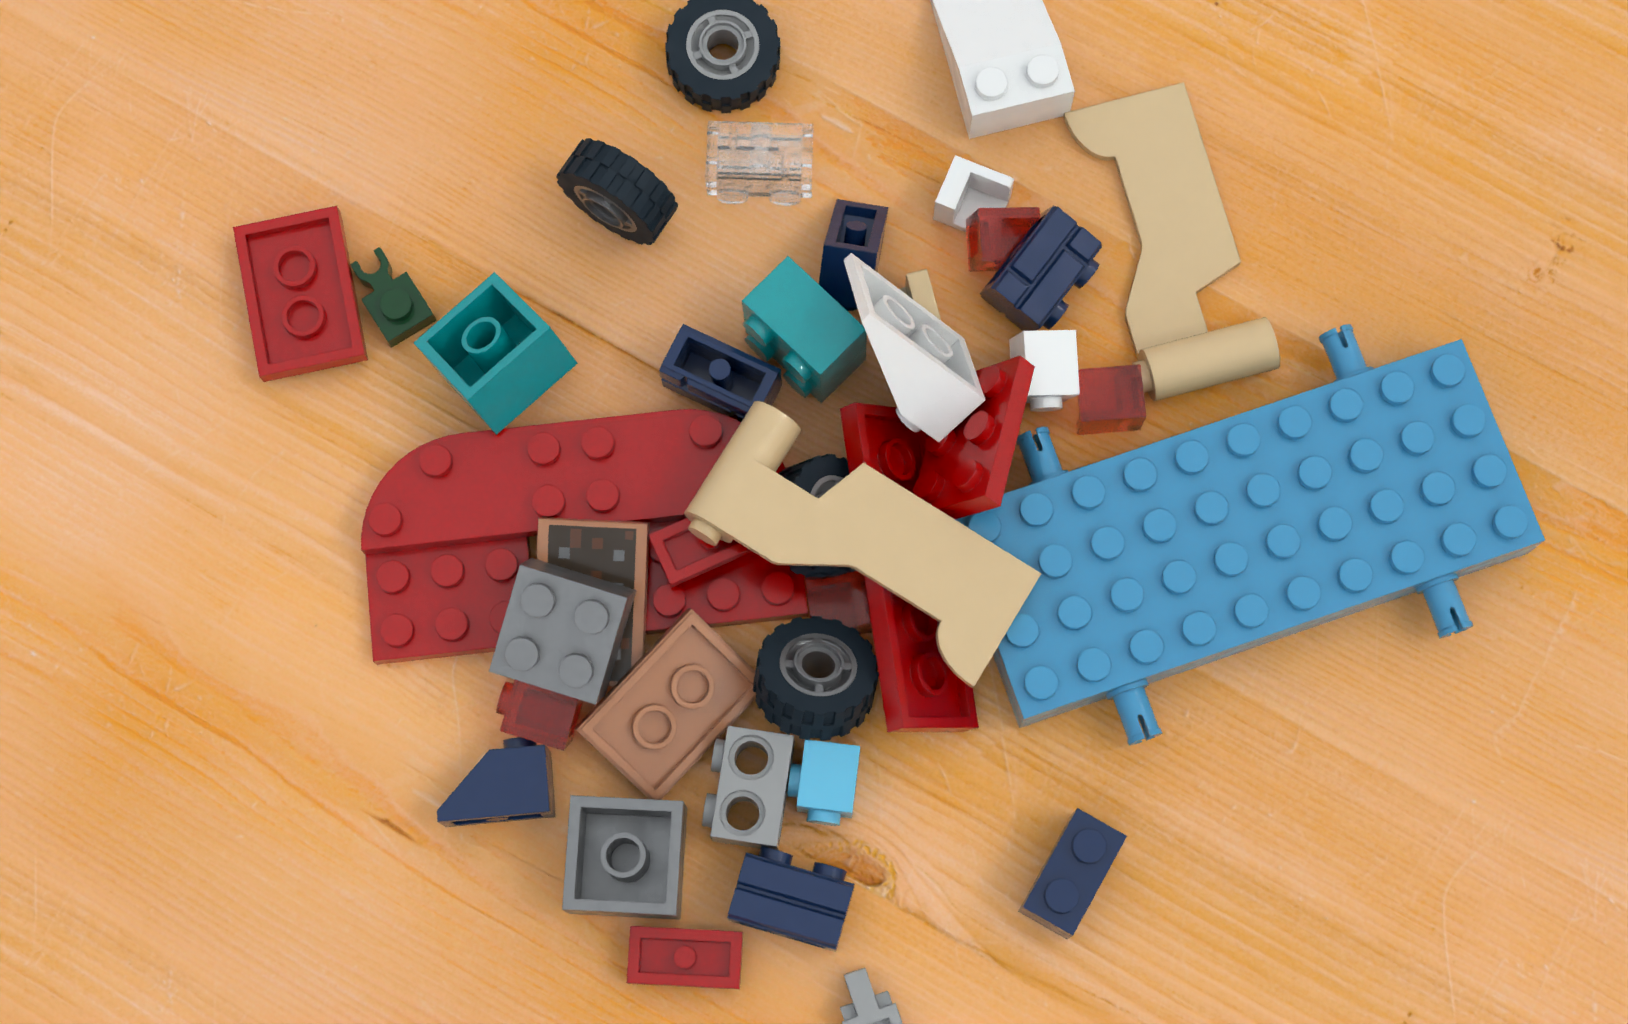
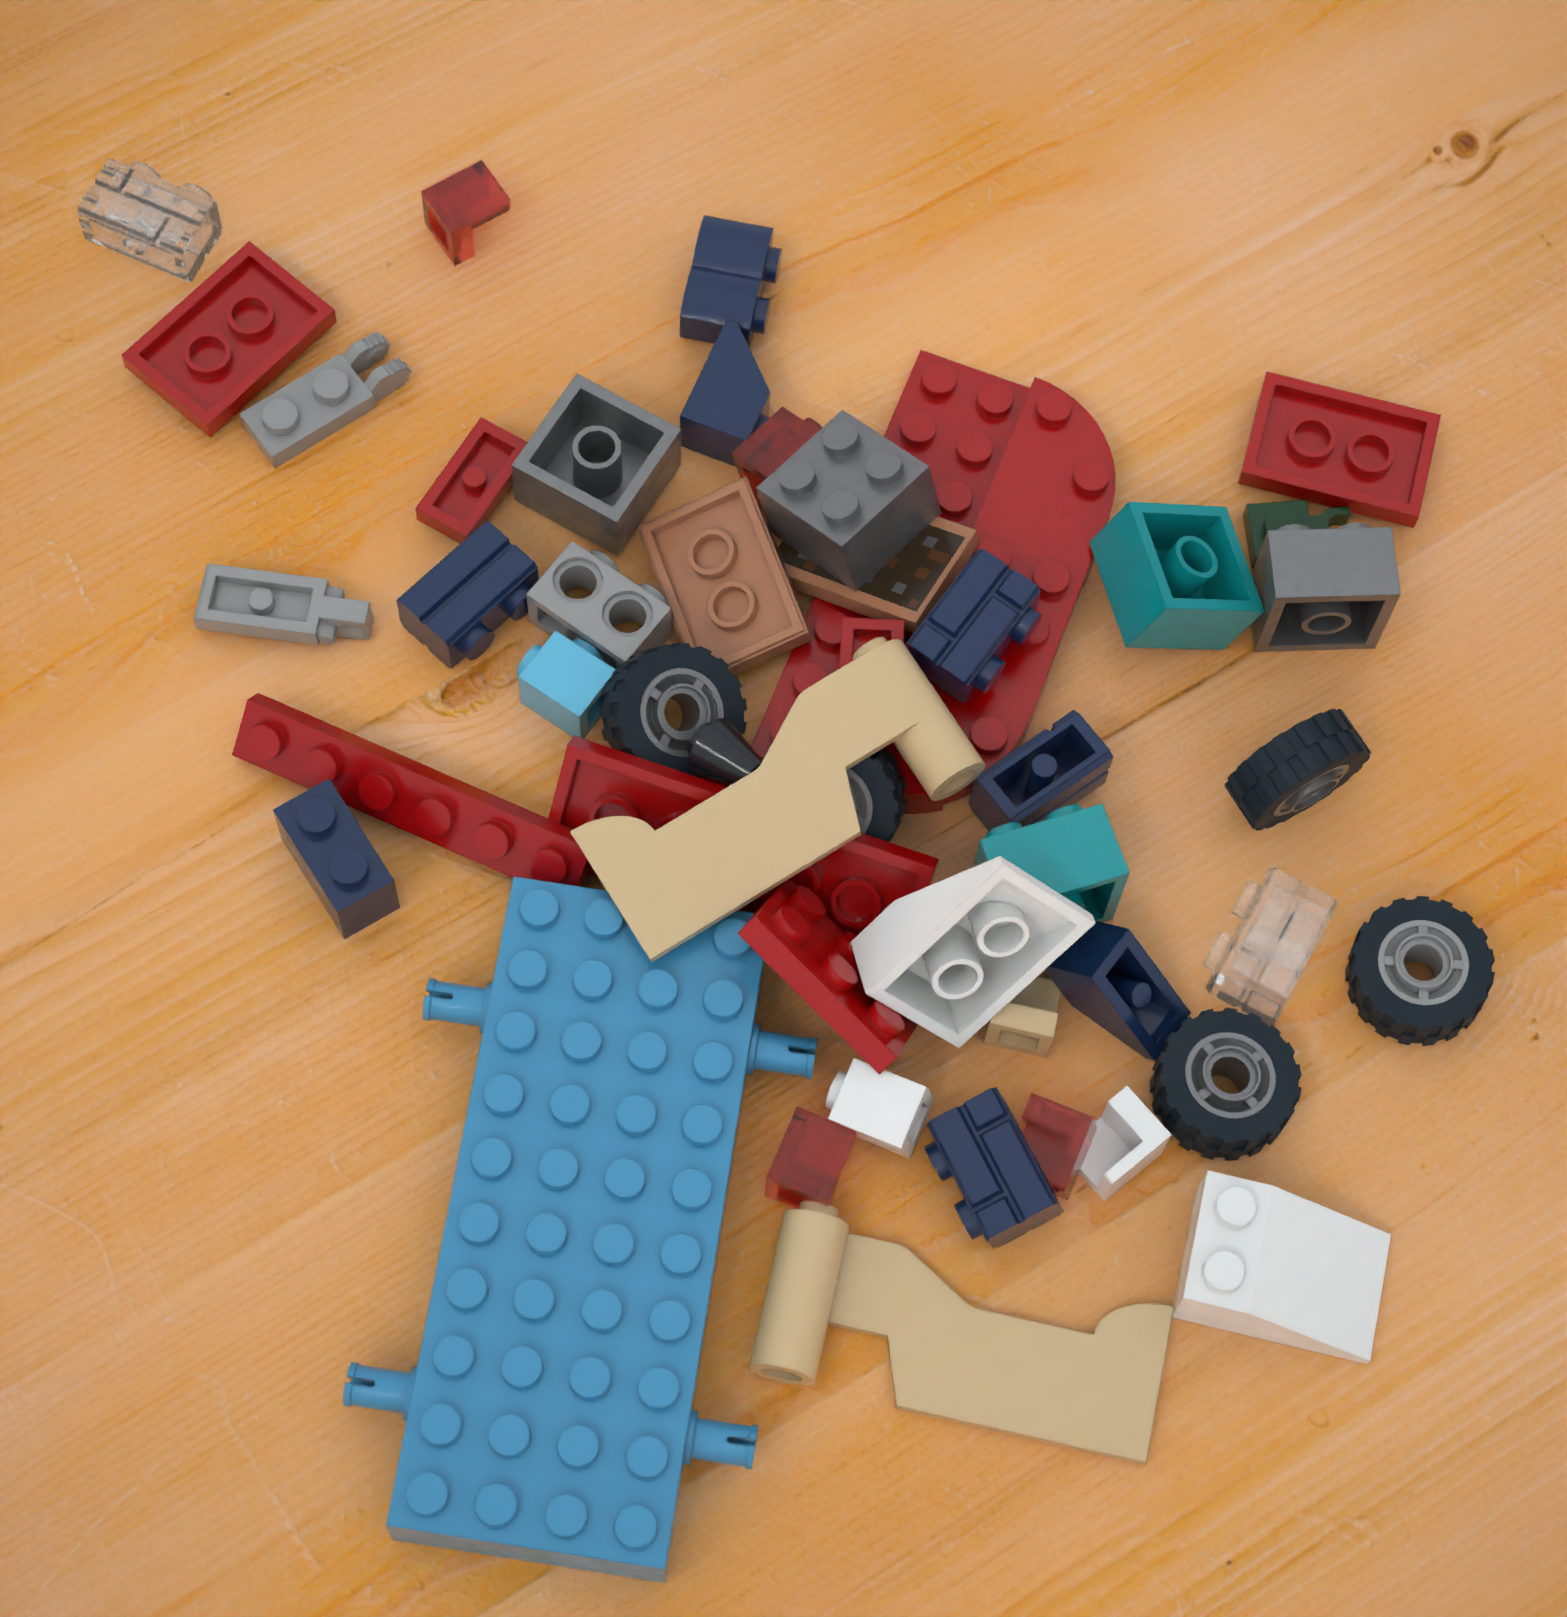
camera: 110 degrees right, 10 degrees down
none -> red plate [232,693,591,887]
none -> dark blue brick [680,215,782,348]
none -> black cone [688,718,763,785]
none -> dark blue brick [905,548,1042,703]
none -> black wheel [1150,1008,1302,1161]
none -> flat silver brick [1251,523,1401,652]

